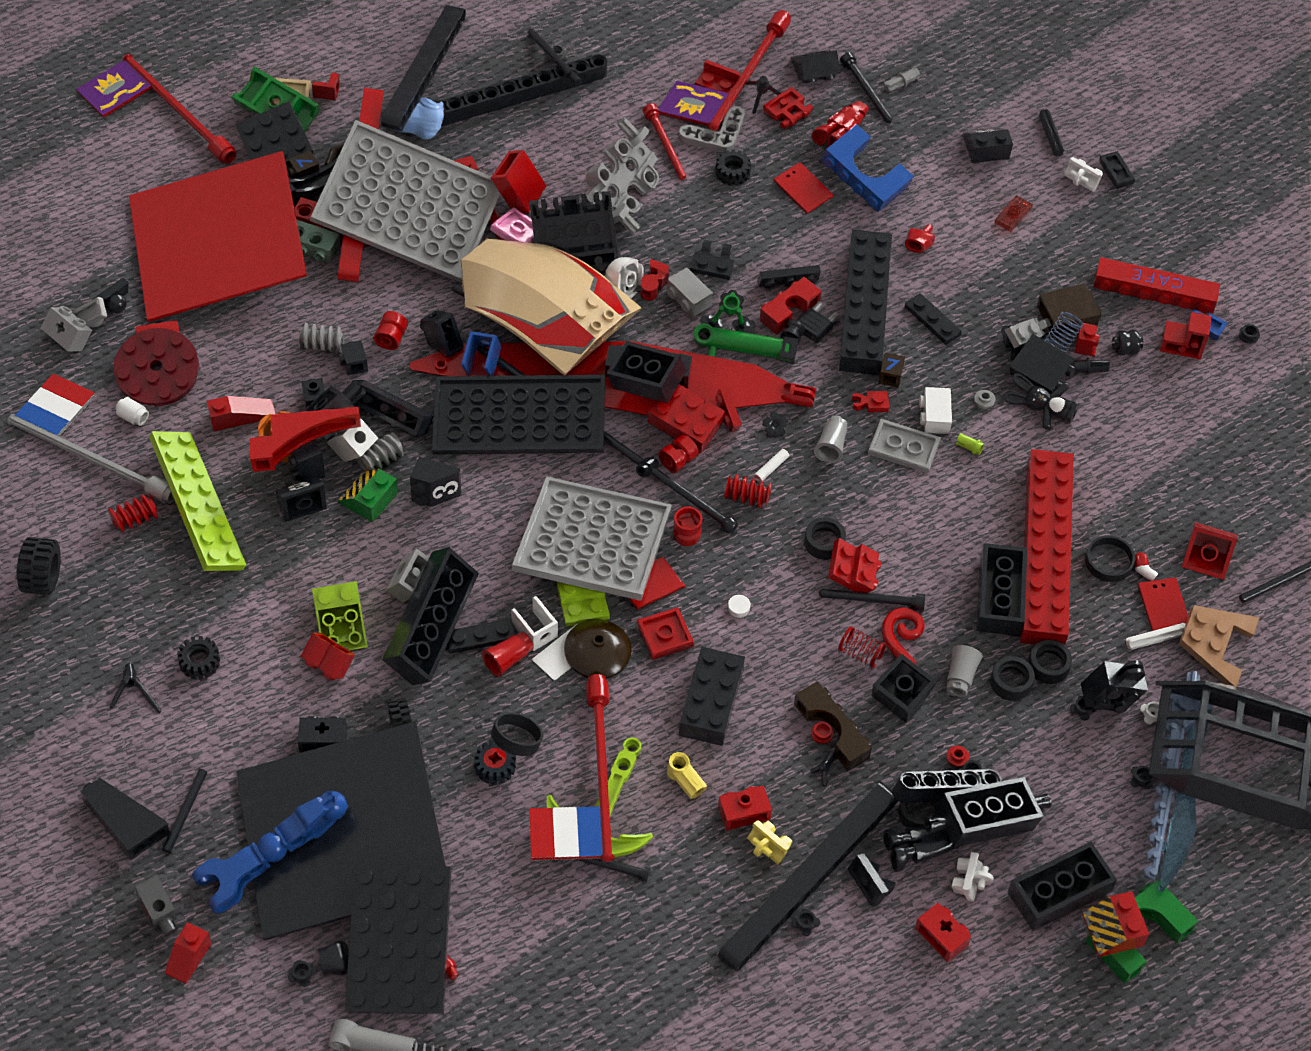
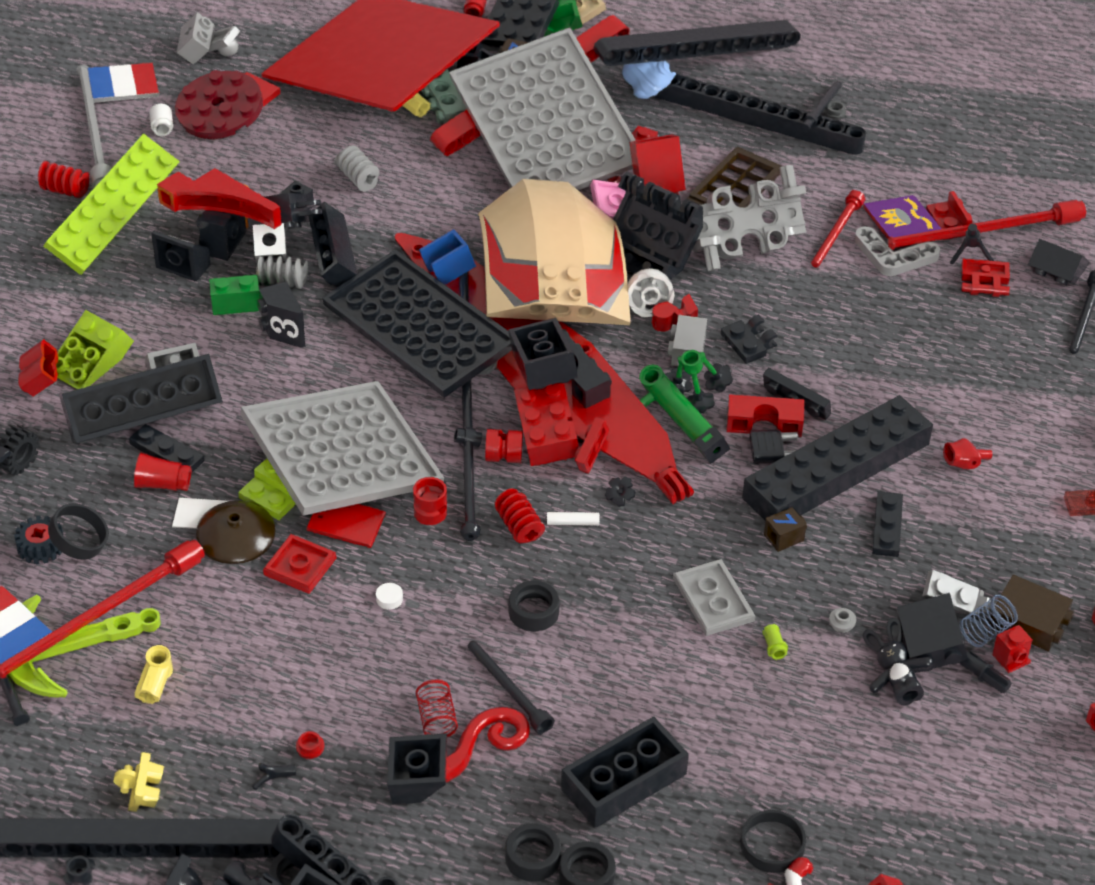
camera: 50 degrees right, 10 degrees down
black tile [92,278,129,313] -> none
red slope [207,396,275,432] -> none
red panel [312,73,340,101] -> none
black brick [338,340,368,376] -> none
red wheel [373,311,408,350] -> none
black torso [420,311,464,357] -> none
white piece [511,596,558,651] -> none
black brick [679,646,745,746] -> none
black tyre [715,150,751,186] -> none
red brick [718,786,772,831] -> none
red container [773,162,834,214] -> none
black wheel [780,319,805,344] -> none
dark brown arch [794,681,872,772] -> none
red piece [811,101,869,147] -> none
light grey plant [814,415,847,463] -> none
blue arch [821,124,914,212] -> none
red plate [828,538,882,593] -> none
red plate [852,391,889,412] -> none
white brick [919,387,952,434] -> none
light grey plant [946,645,983,698] -> none
red plate [946,746,969,768] -> none
red brick [1020,449,1074,645] -> none
black piece [1112,330,1144,356] -> none
none -> dark brown piece [686,147,783,220]

